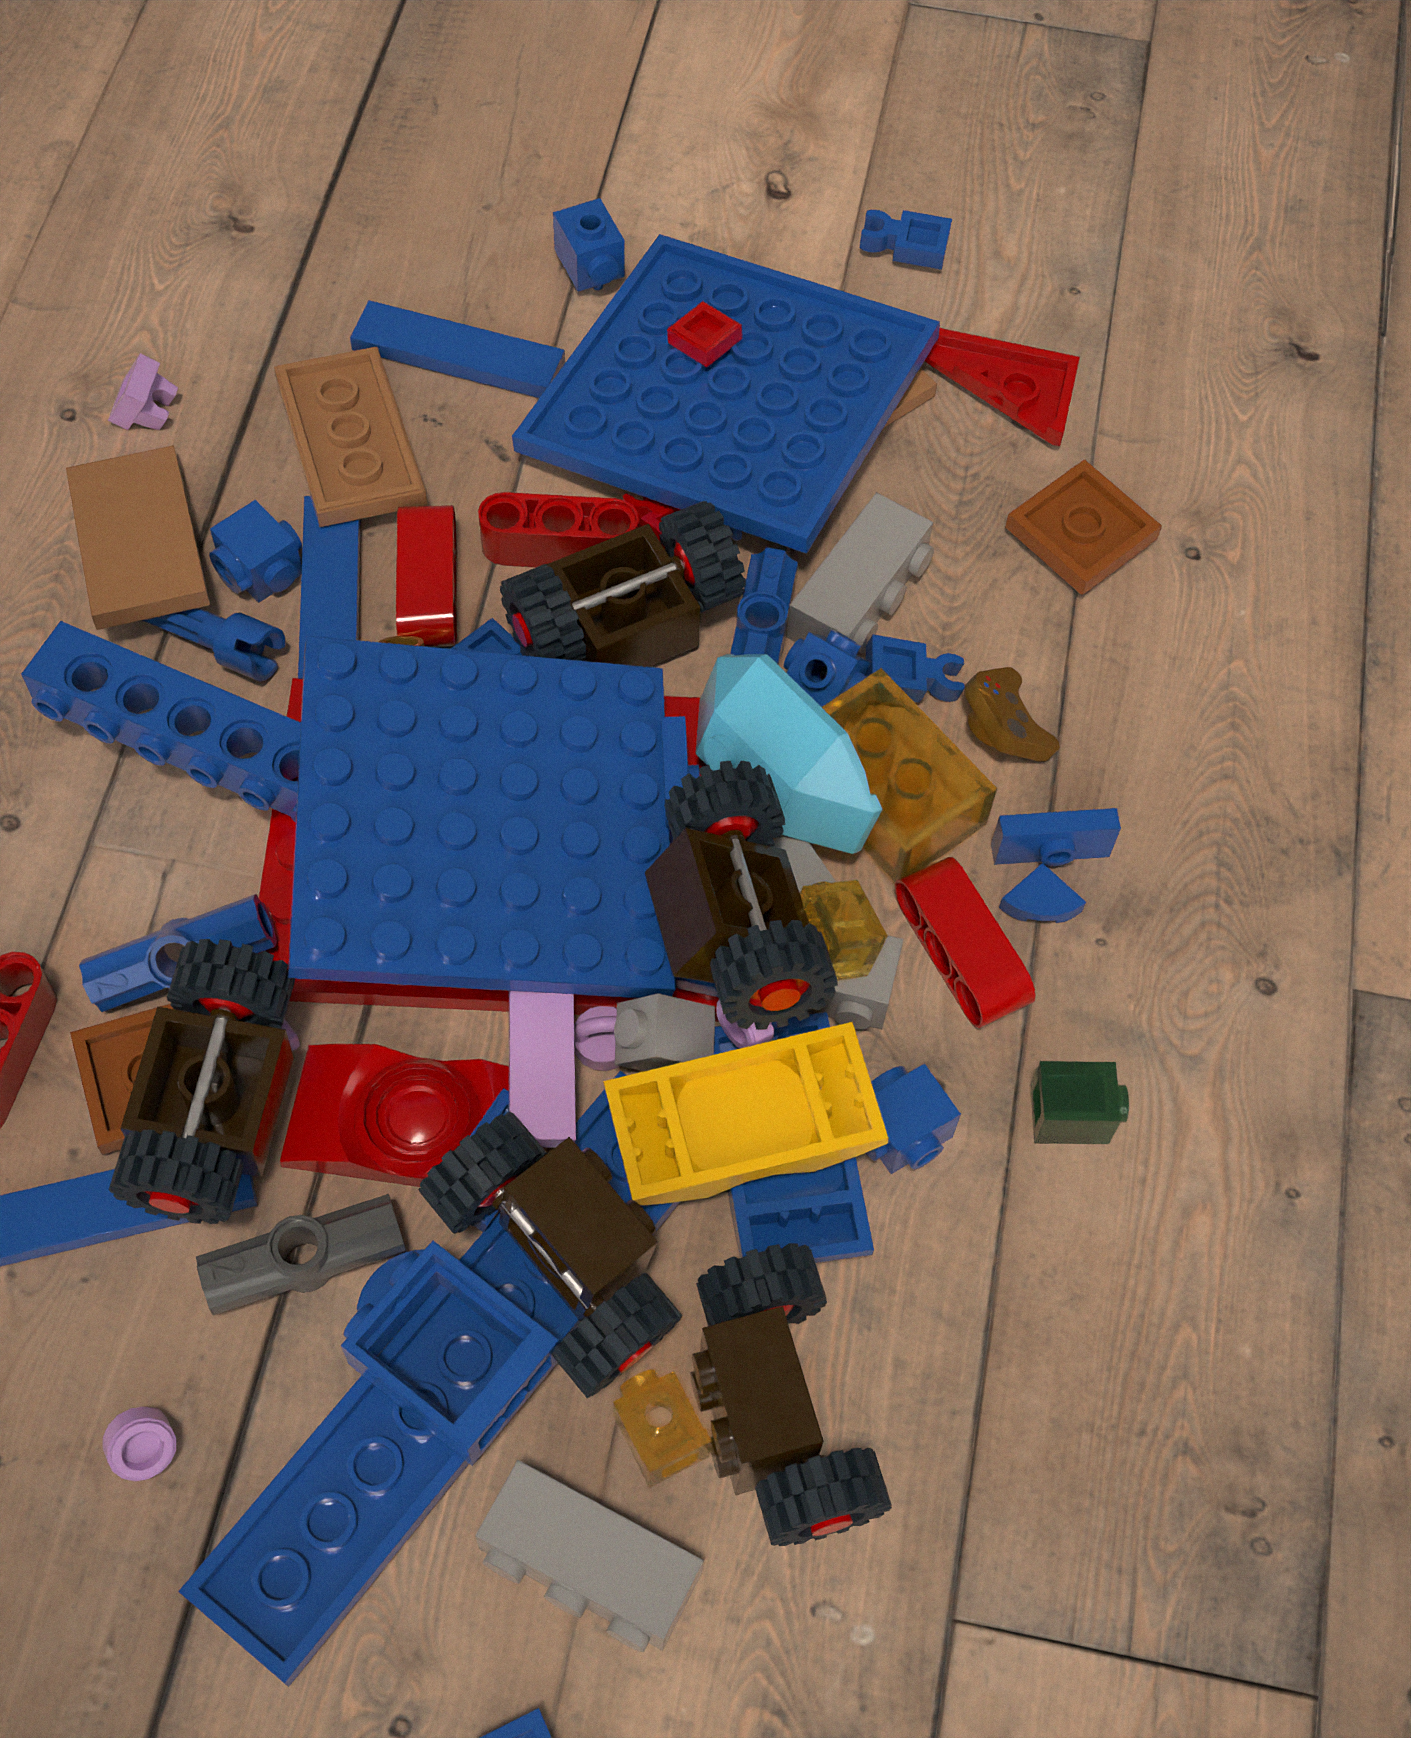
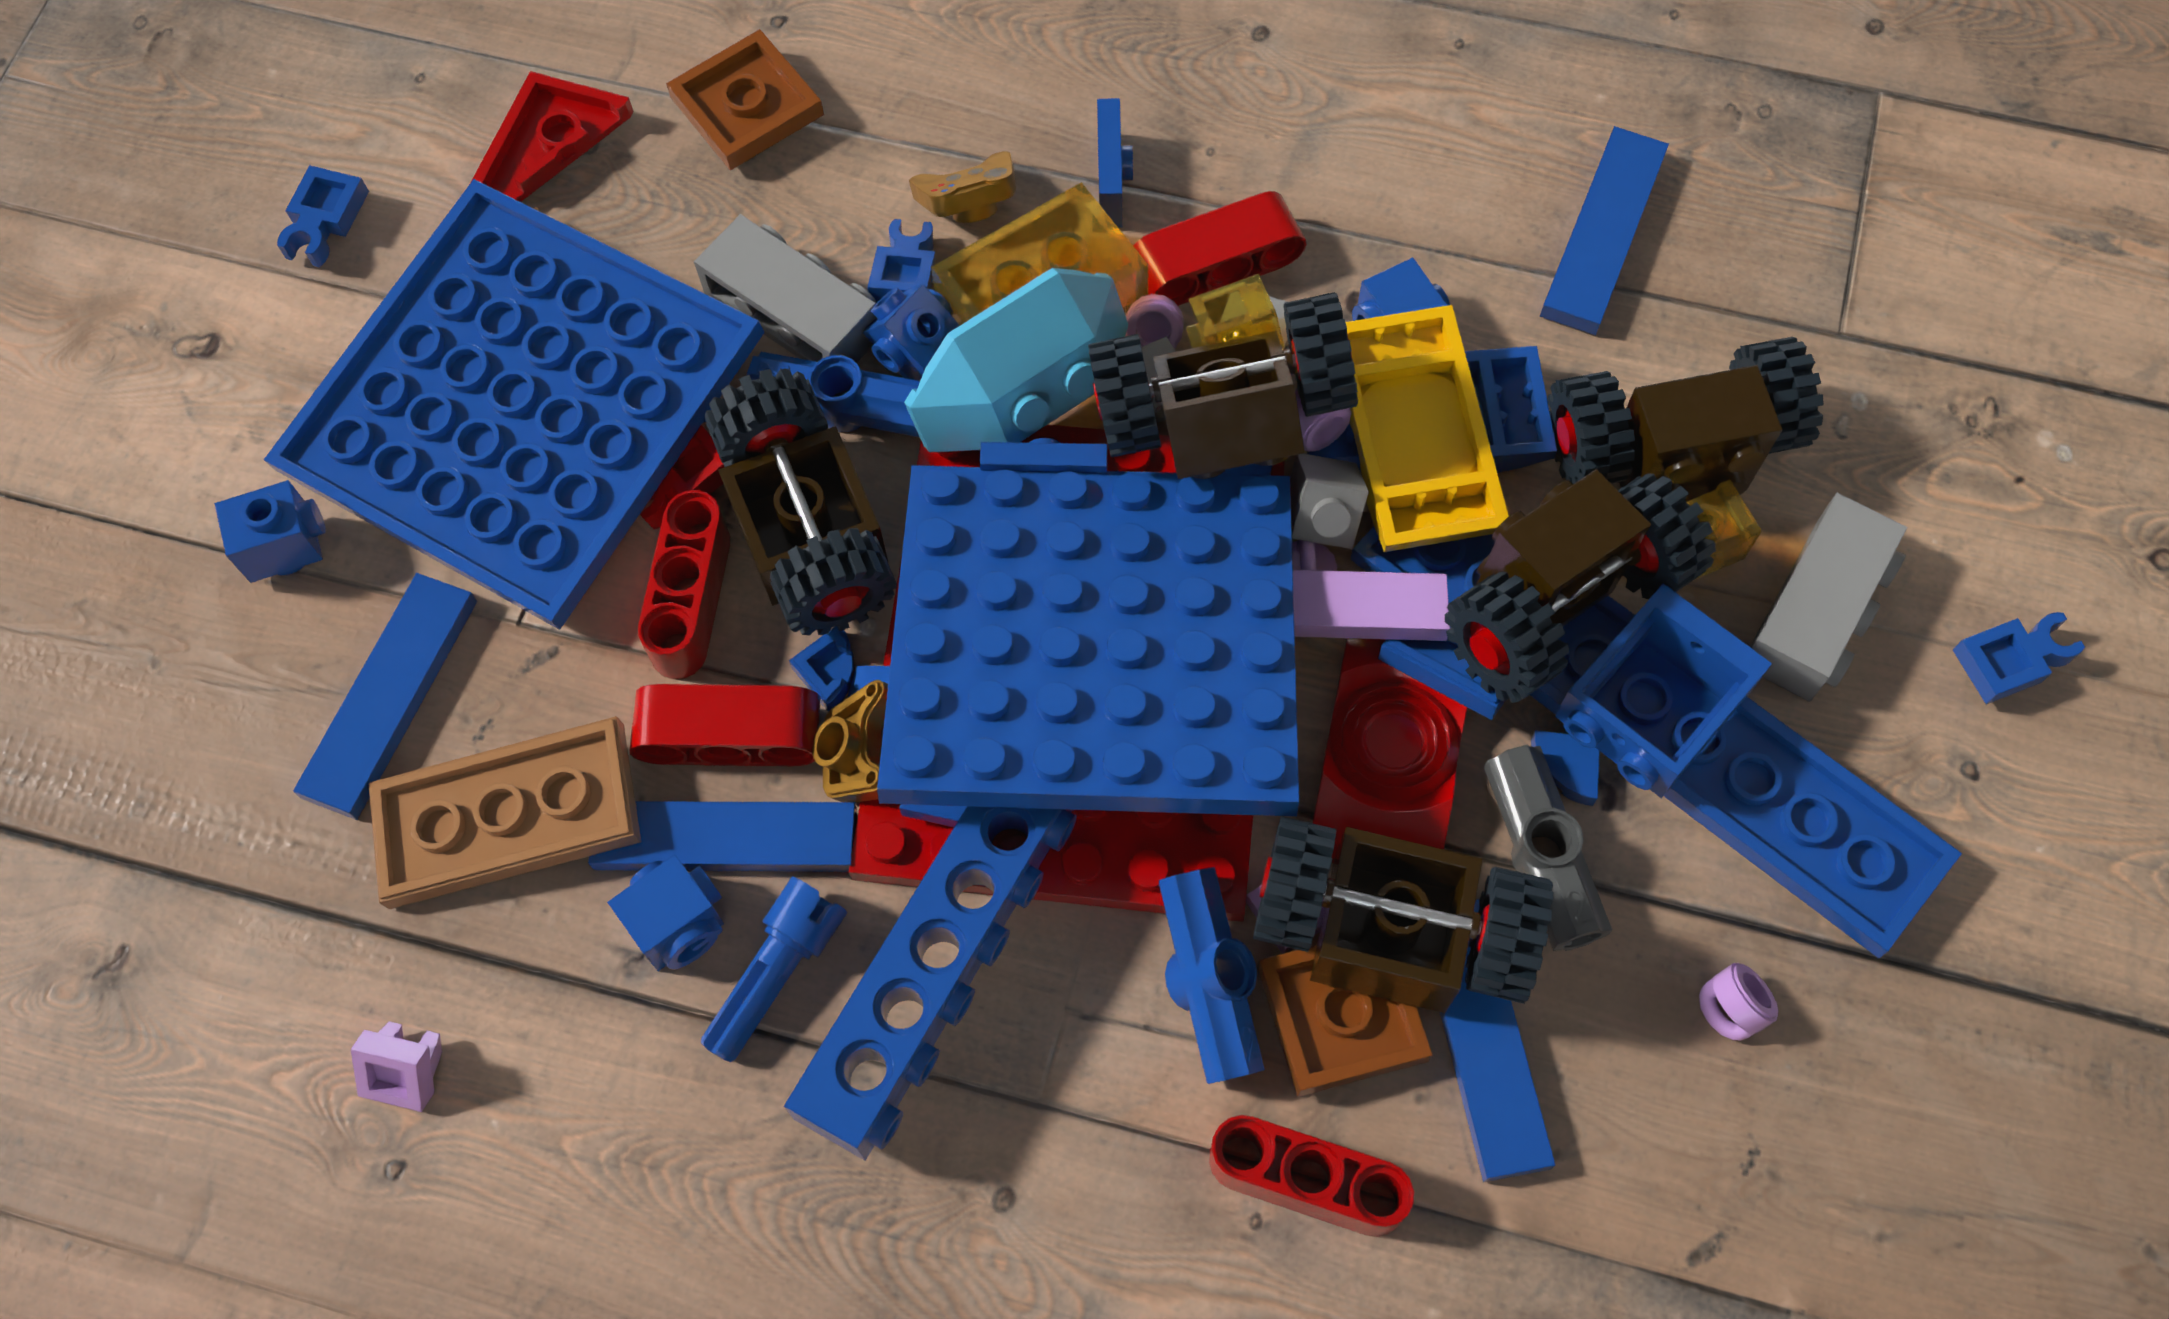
camera: 80 degrees left, 5 degrees up
medium nougat tile [66,445,210,630] -> none
red tile [667,301,742,367] -> none
blue tile [999,863,1086,923] -> none
clear green brick [1030,1061,1129,1144] -> none
none -> lavender tile [1125,294,1184,349]
none -> blue tile [1540,126,1669,335]

